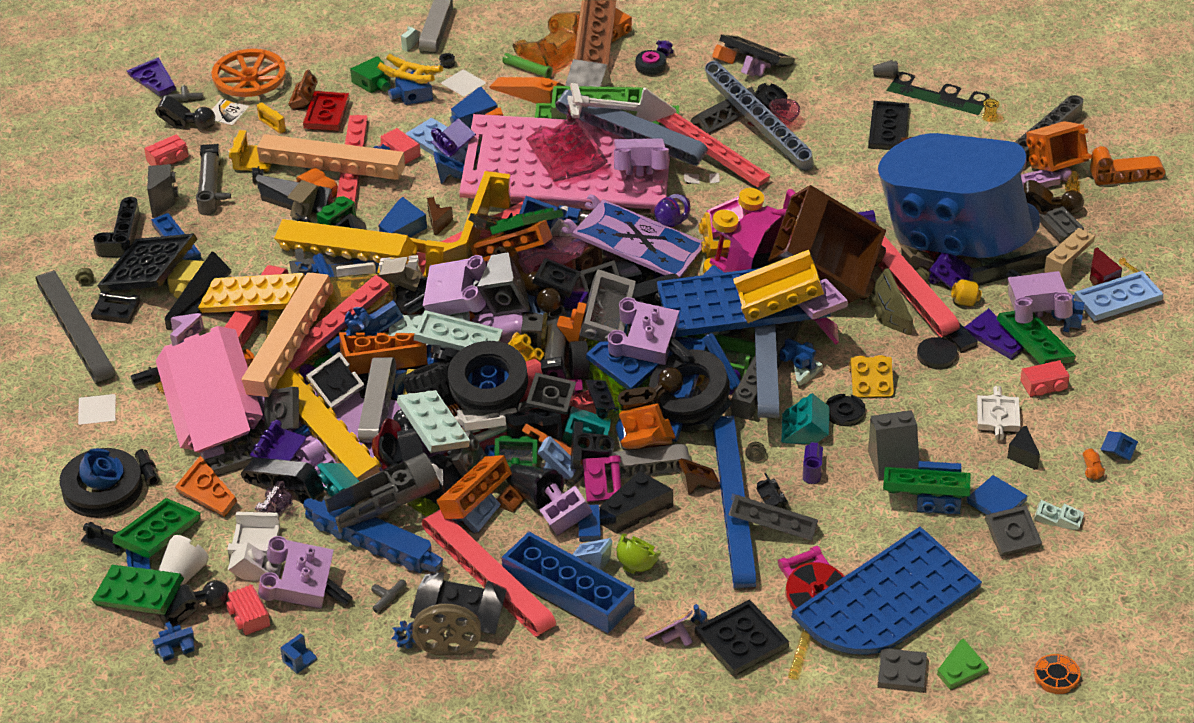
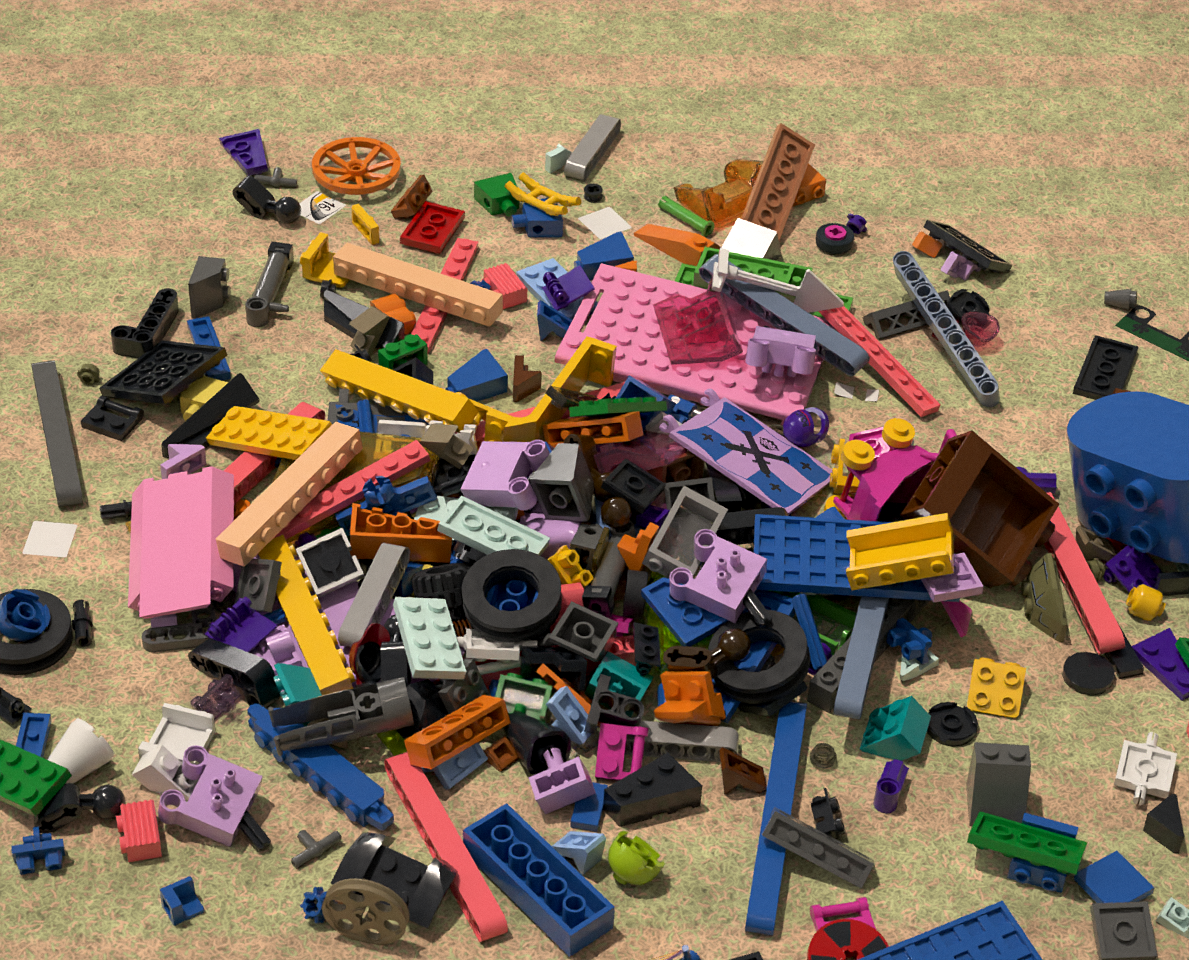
camera: 10 degrees right, 0 degrees up
green plate [113,498,201,558] -> none
coral brick [144,134,189,166] -> none
orange wing [175,456,237,517] -> none

